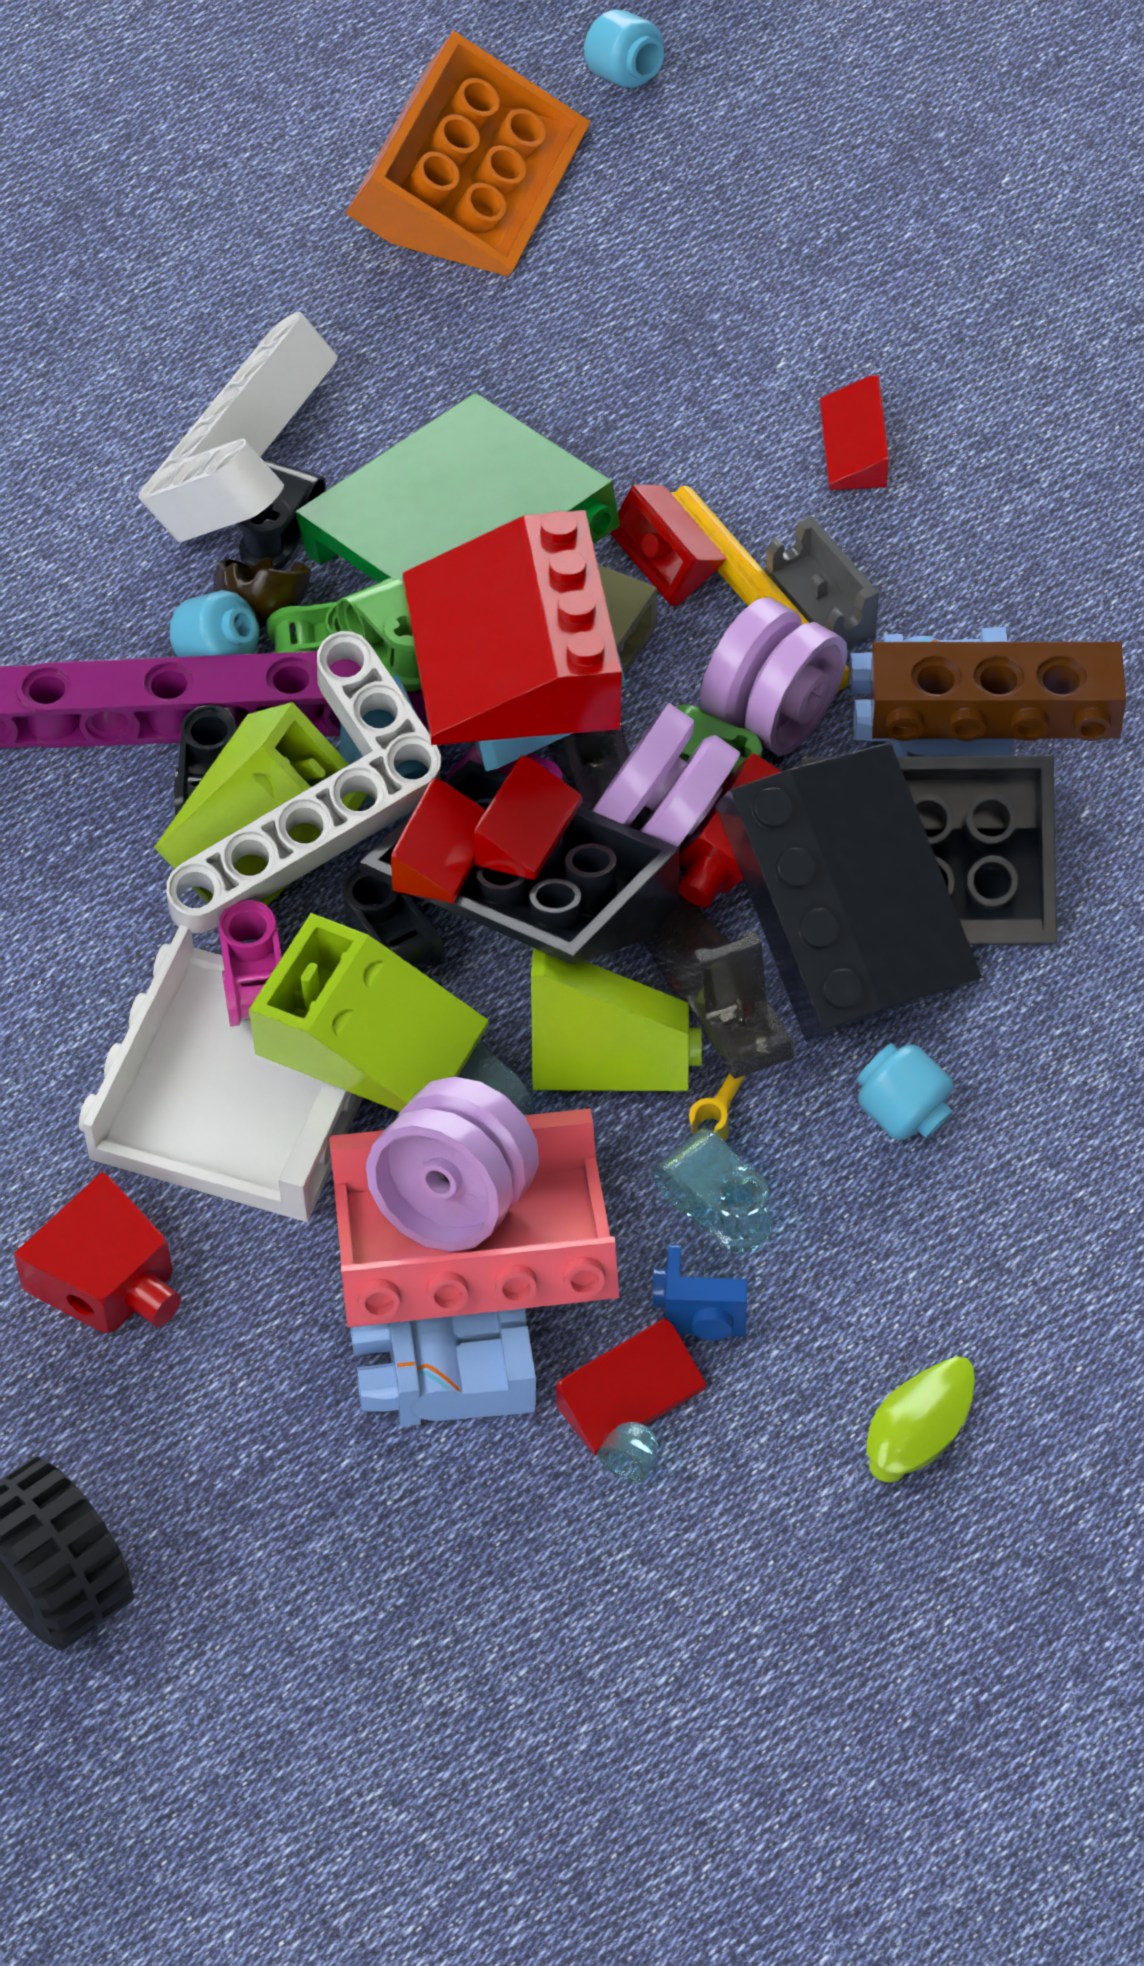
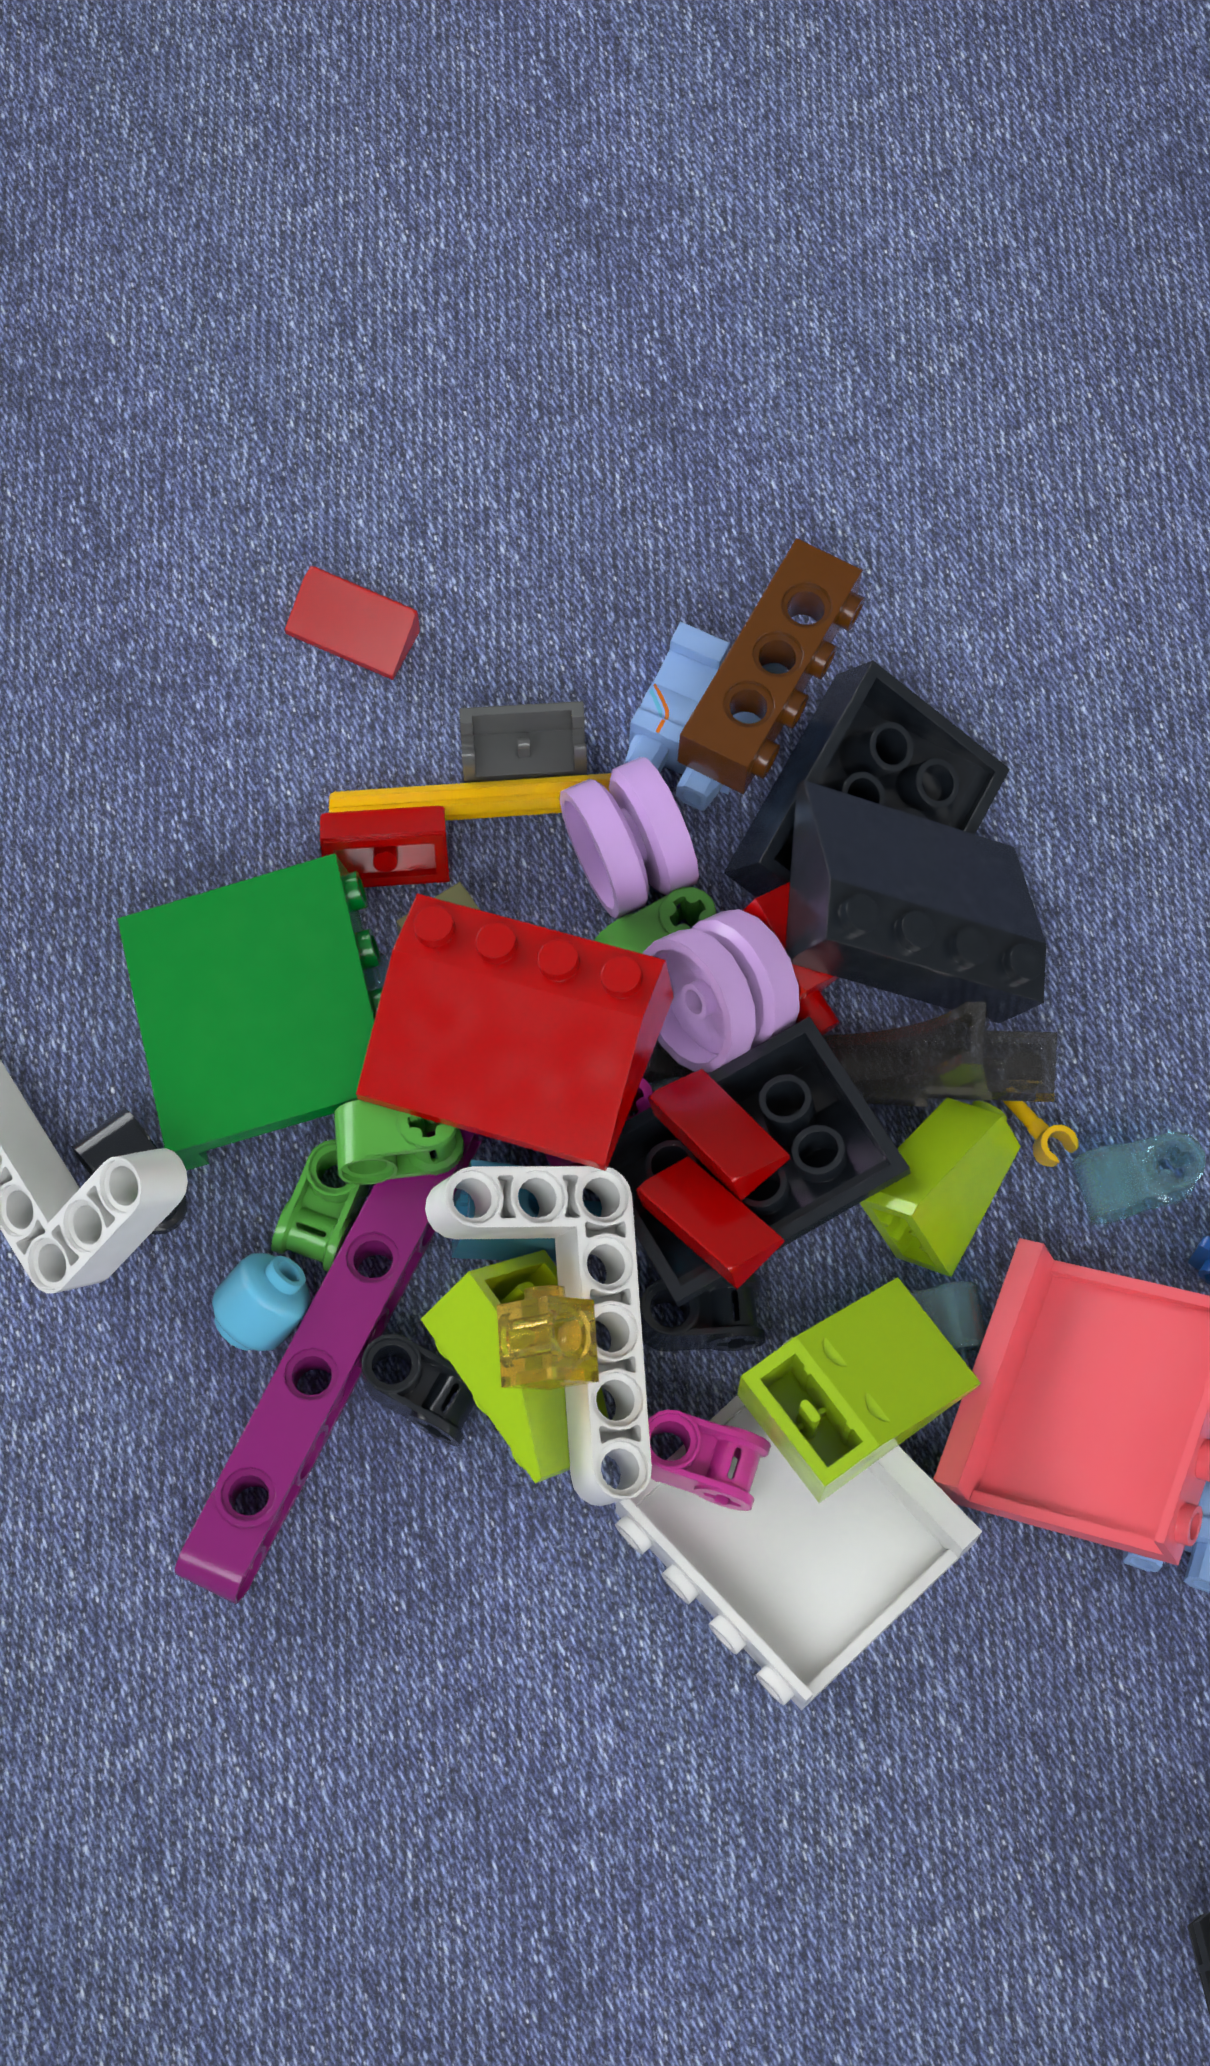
camera: 65 degrees left, 15 degrees up
red torso [13,1171,181,1333] -> none
dark brown hair [213,557,312,623] -> none
lavender wheel [366,1077,539,1252] -> none
medium azure head [856,1043,954,1140] -> none
none -> clear yellow brick [497,1285,599,1390]

